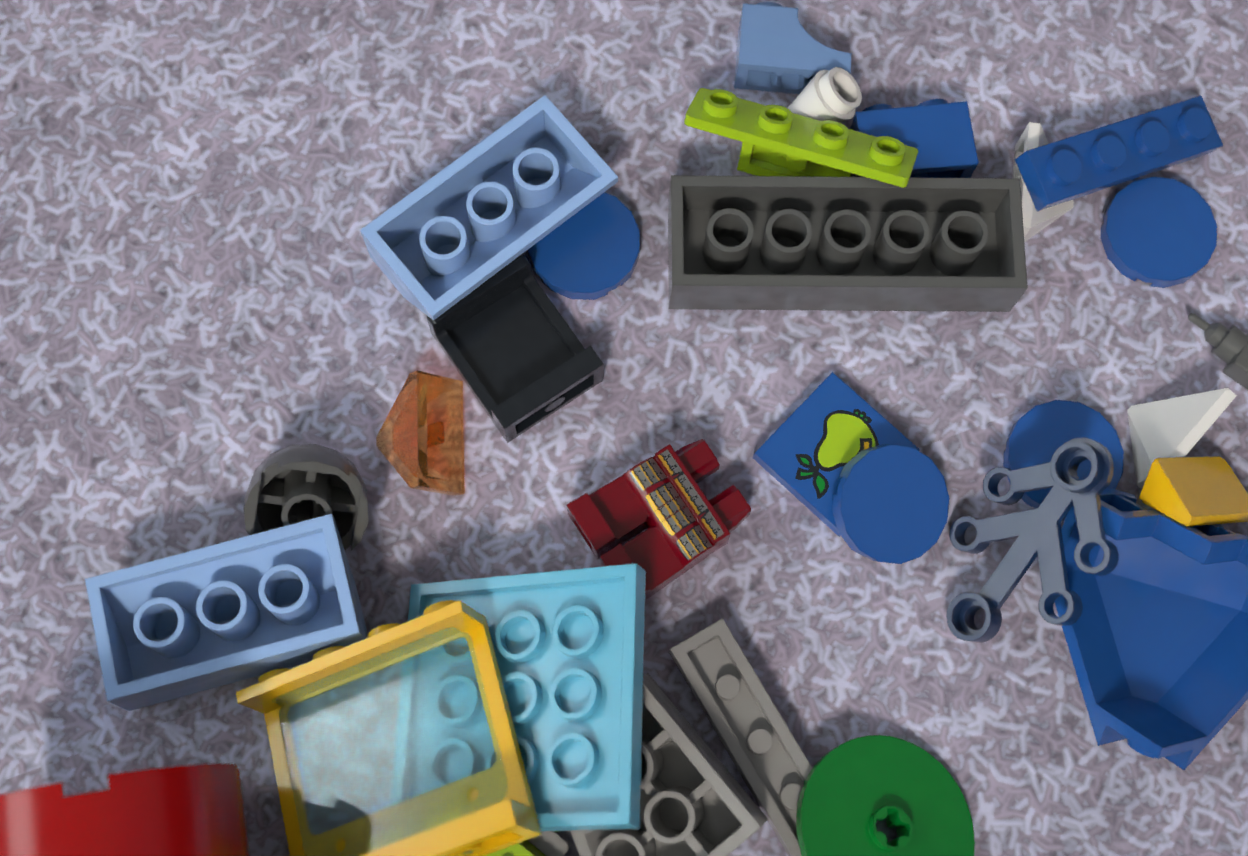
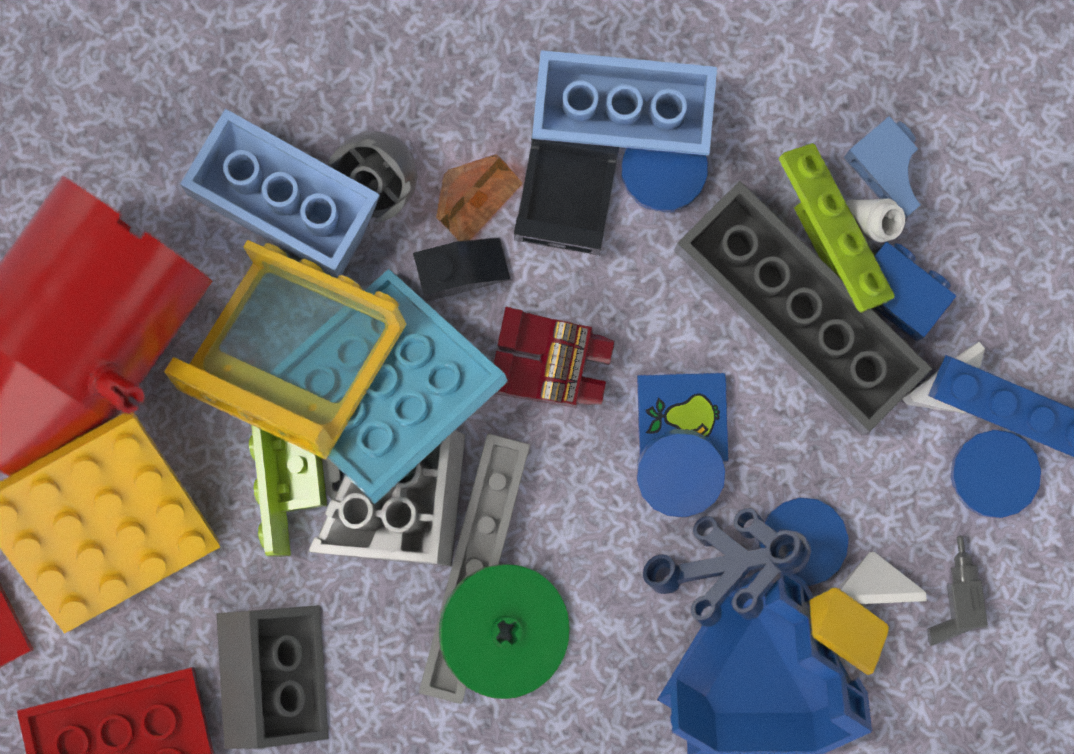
camera: 50 degrees right, 10 degrees up
none -> black slope [413,237,511,302]

